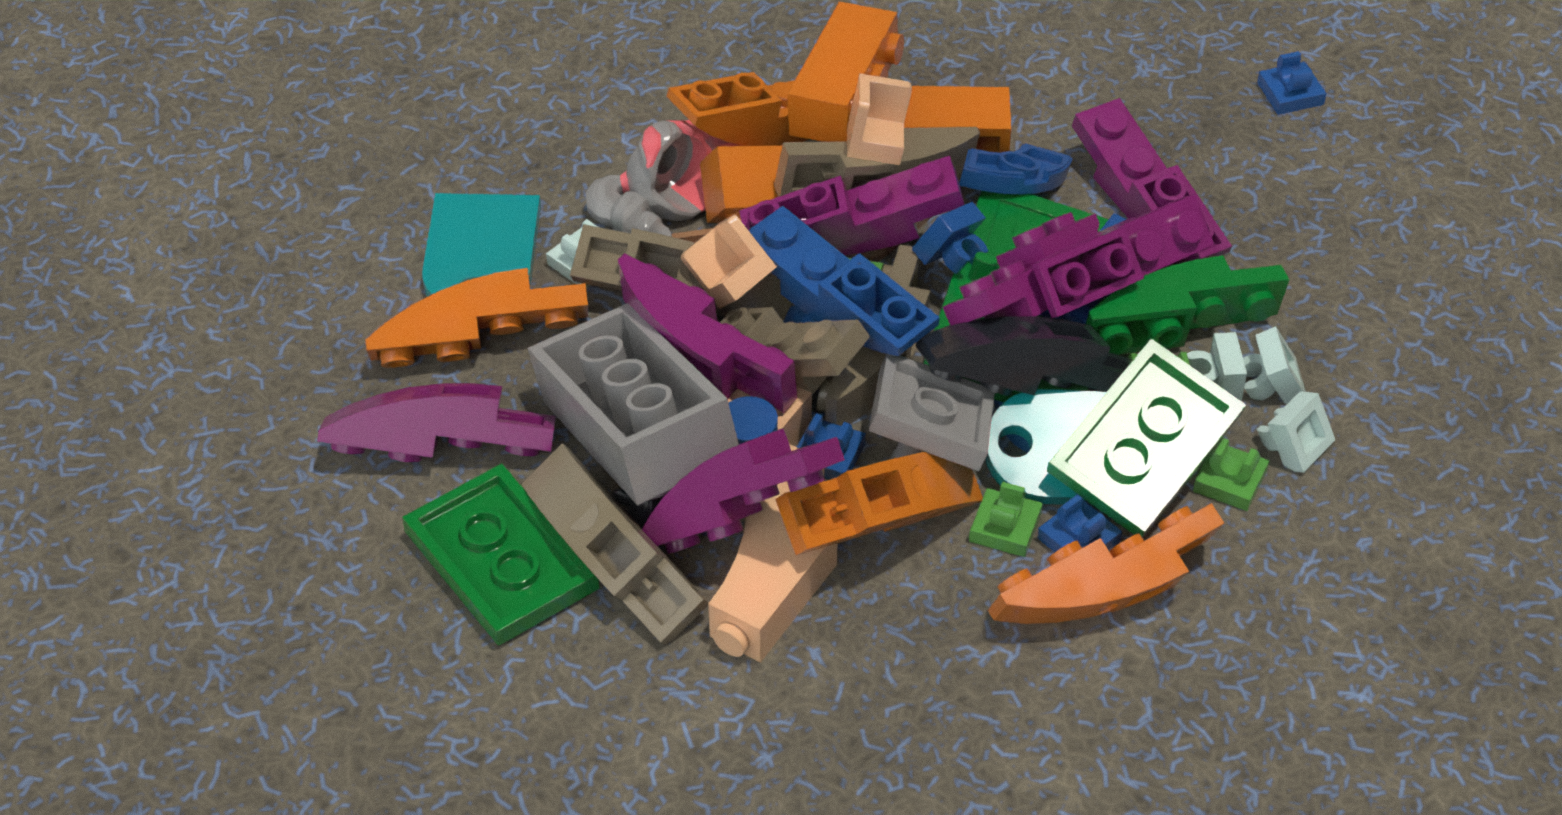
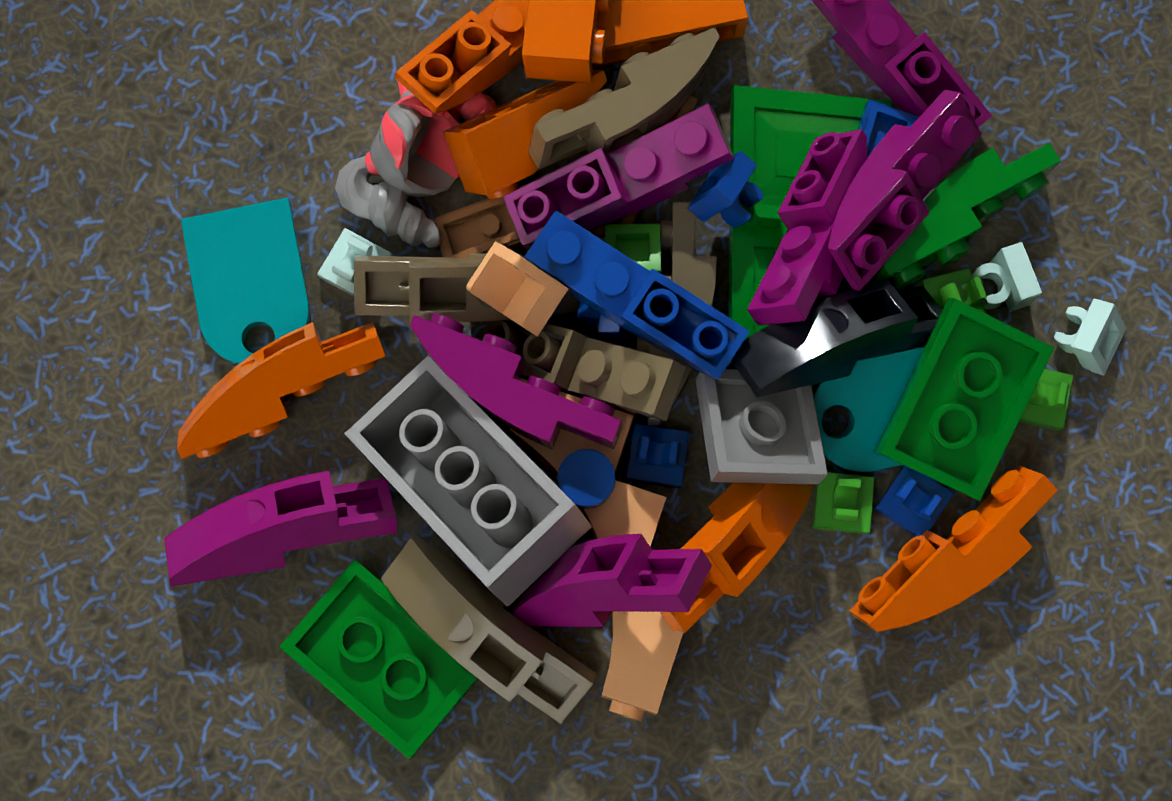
camera: 15 degrees left, 30 degrees up
light nougat panel [847,73,912,165] -> none
blue tile [959,143,1073,194] -> none
light aqua tile [1243,326,1306,404] -> none

